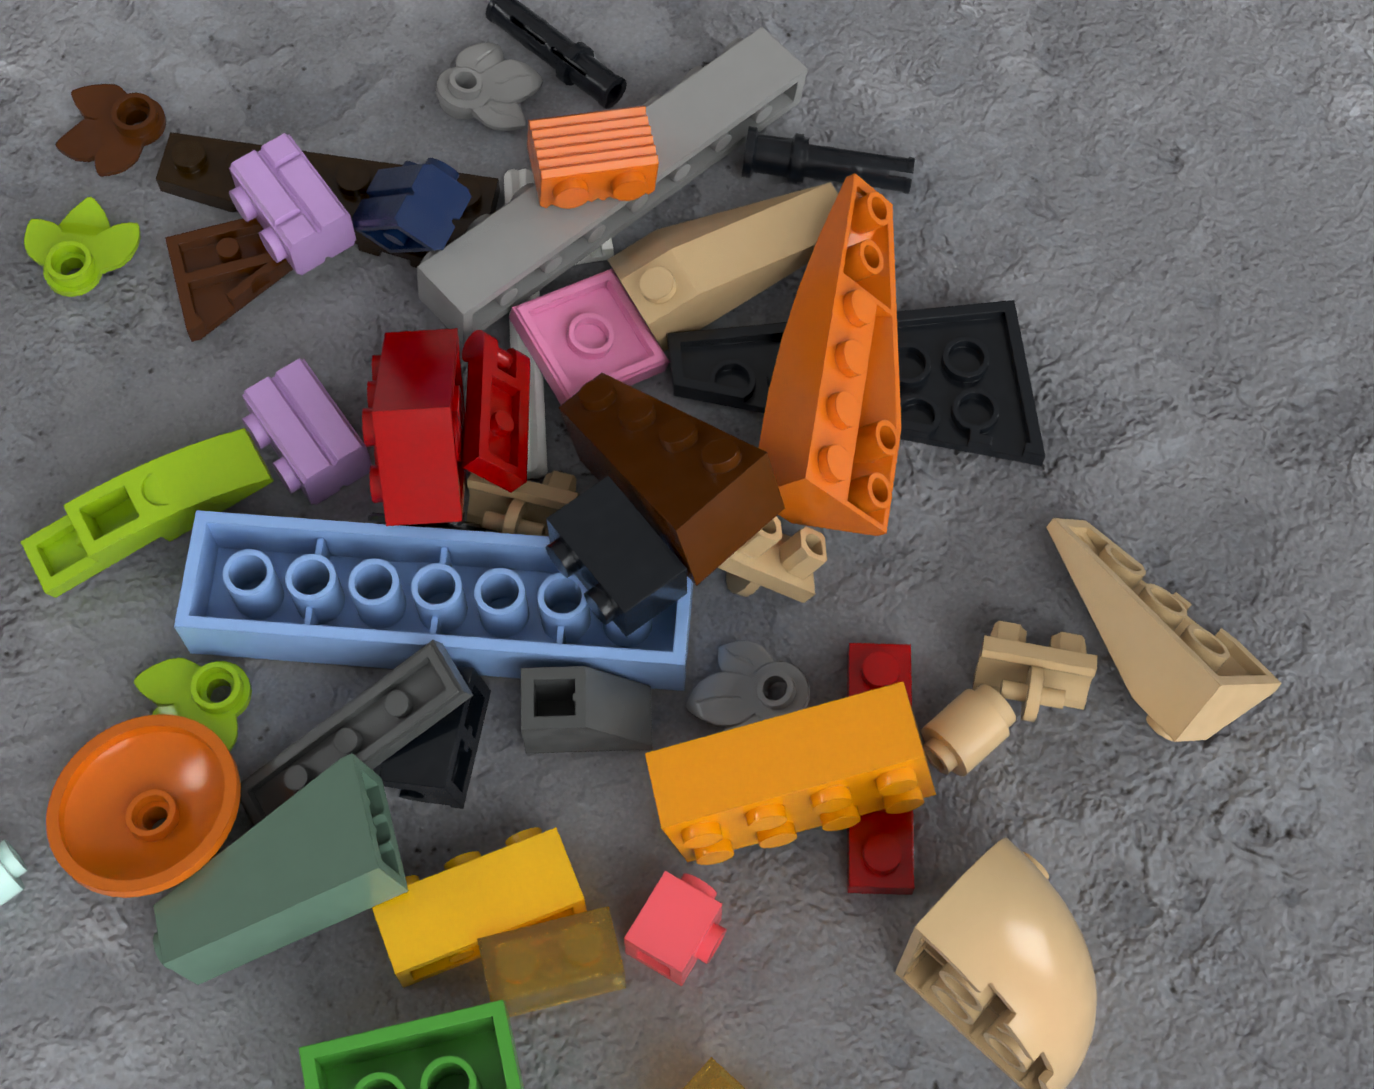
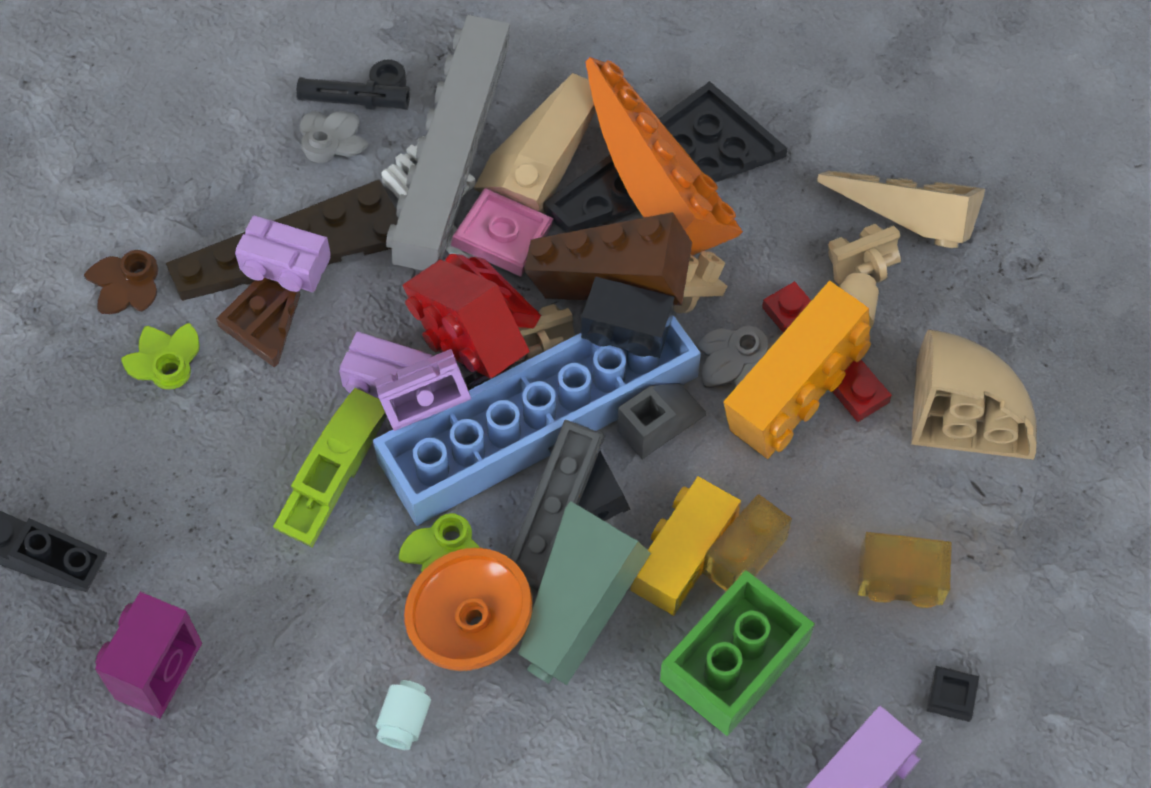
camera: 35 degrees left, 5 degrees down
dark blue brick [351,158,472,253] -> none
orange brick [527,105,659,209] -> none
coral brick [624,871,727,987] -> none
black pin [741,126,915,194] -> none
none -> black tile [369,59,407,96]
none -> lavender brick [375,349,471,431]

